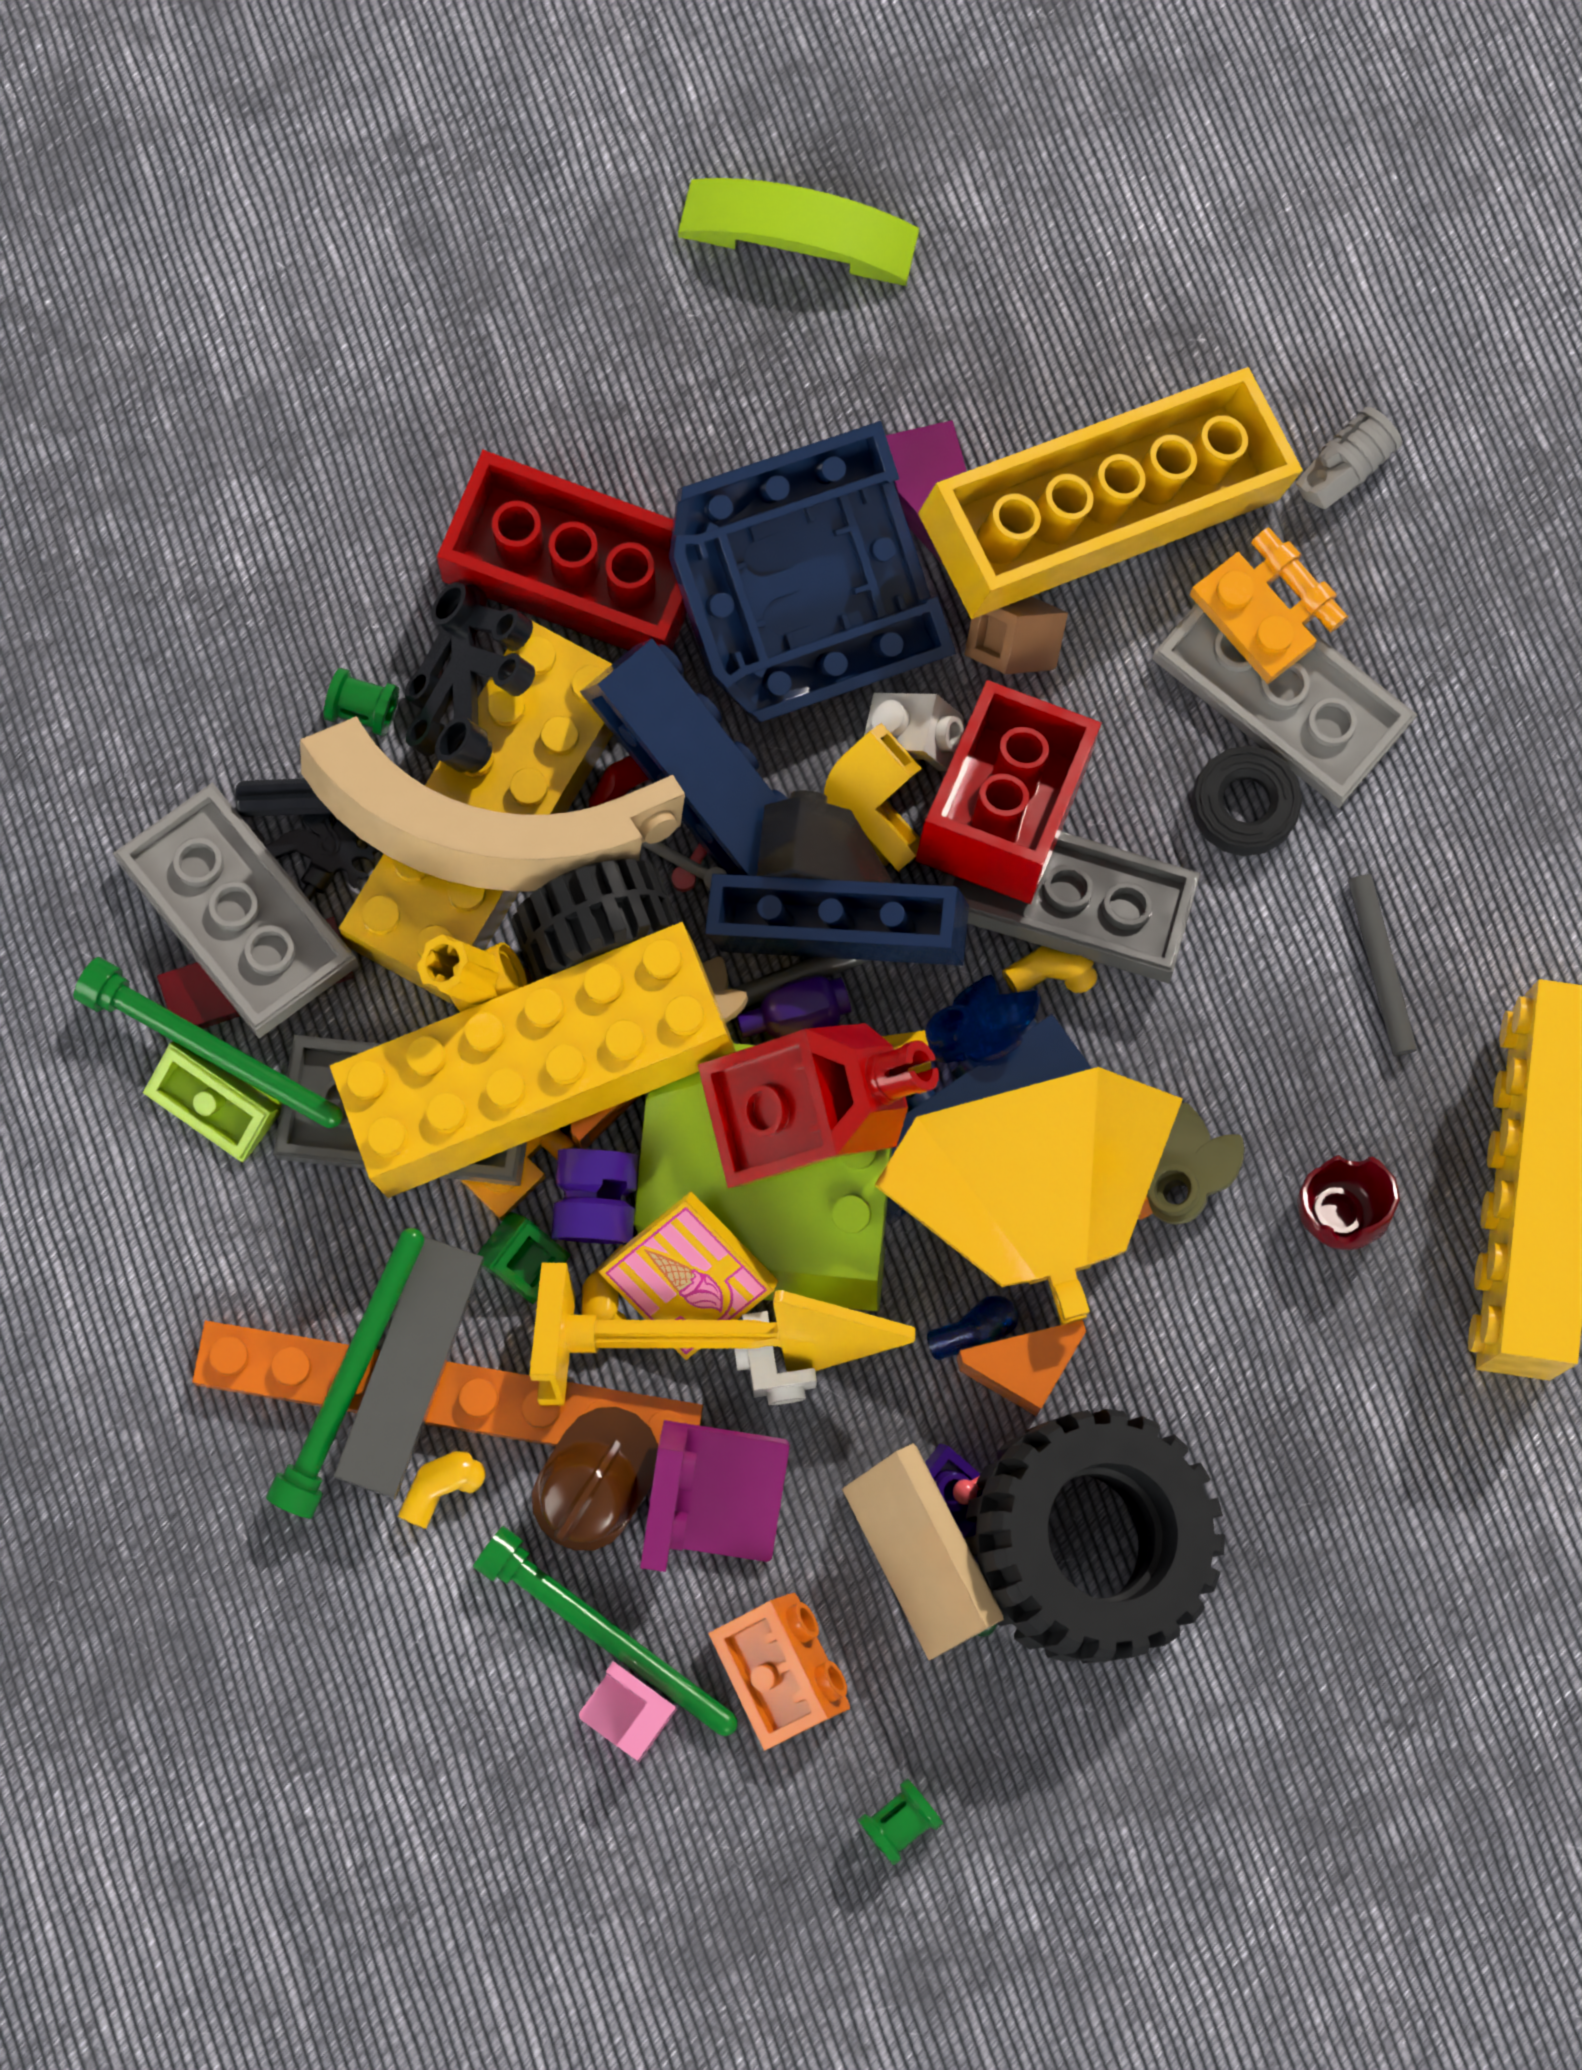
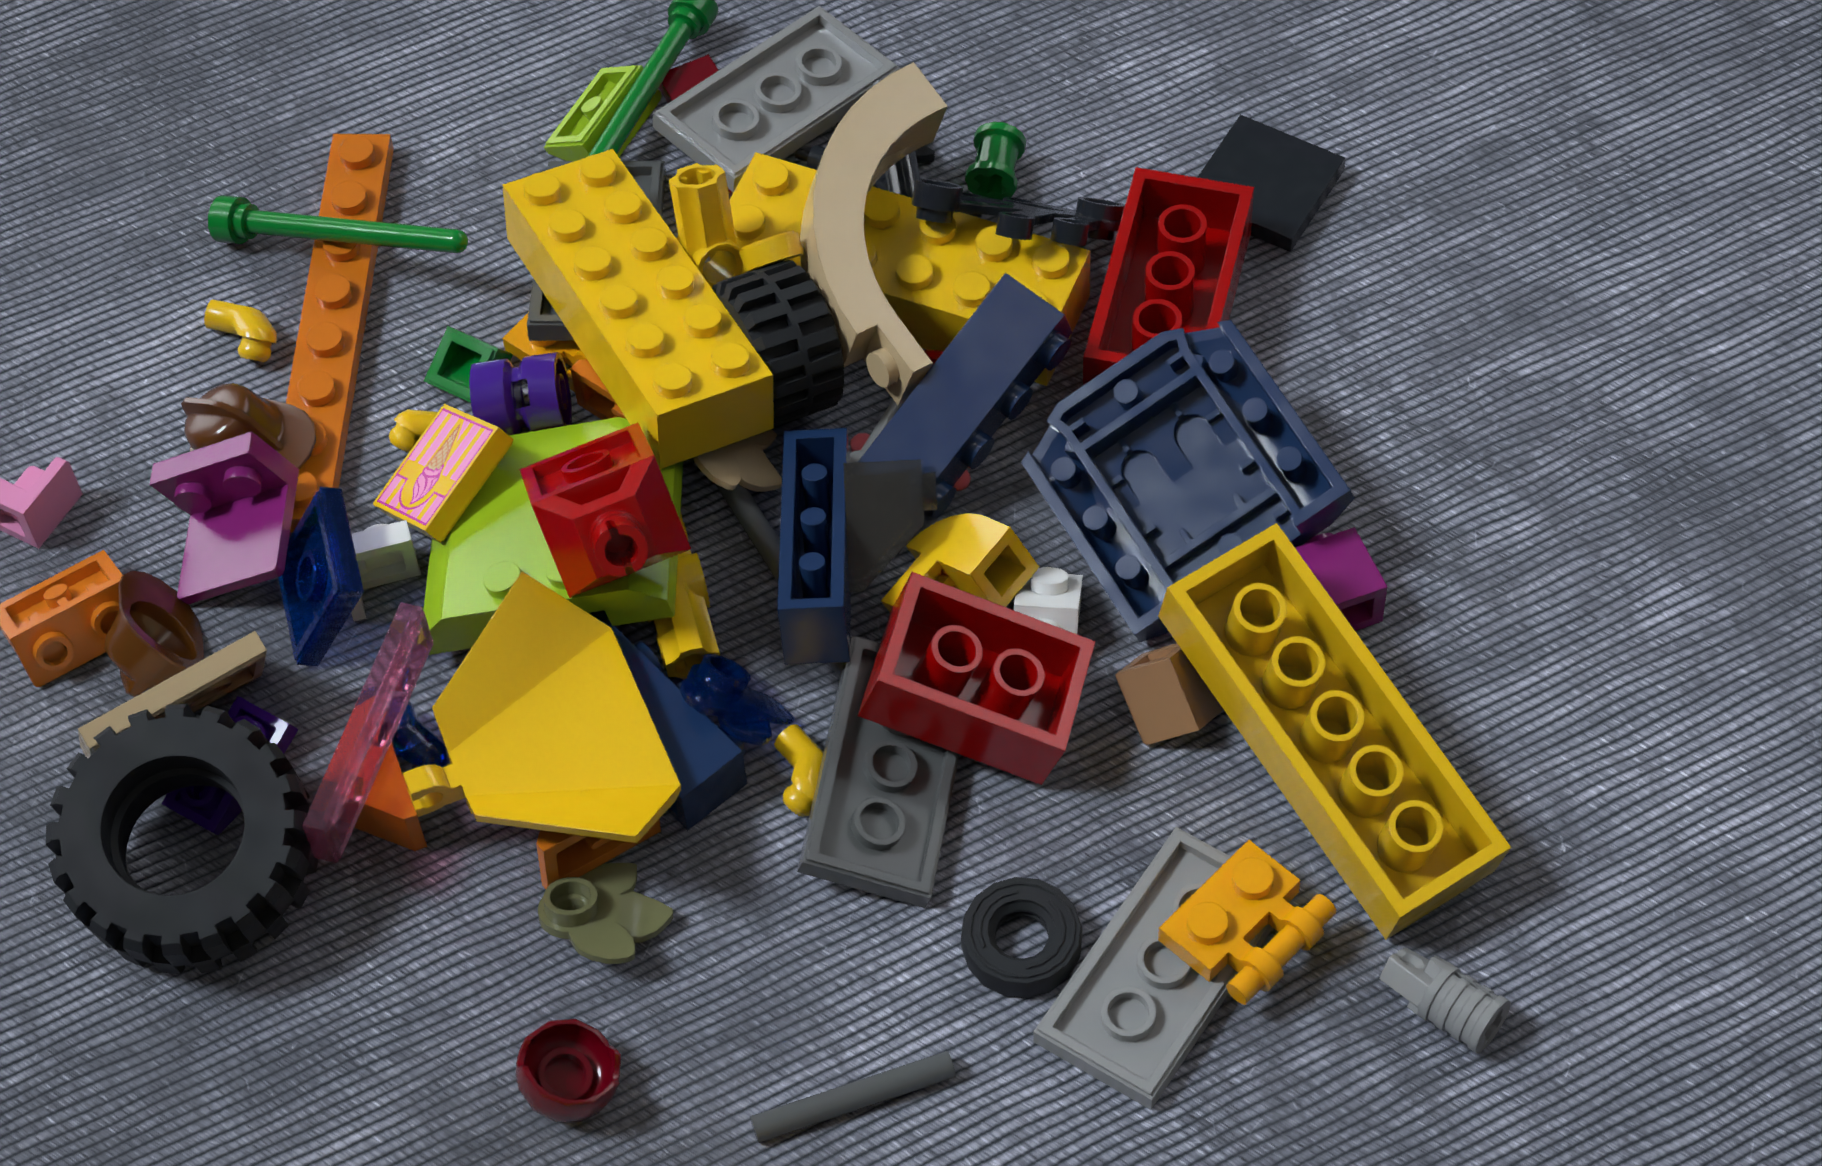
camera: 90 degrees right, 20 degrees down
dark grey tile [334,1237,485,1500] -> none
green piece [473,1525,738,1736] -> none
yellow piece [529,1263,916,1405] -> none
lime slope [678,178,919,286] -> none
dark purple plant [736,975,852,1039] -> none
none -> reddish brown piece [104,571,205,697]
none -> clear blue tile [278,487,364,666]
none -> clear pink tile [303,602,434,863]
none -> yellow tile [739,231,804,273]
none -> black tile [1197,114,1345,252]

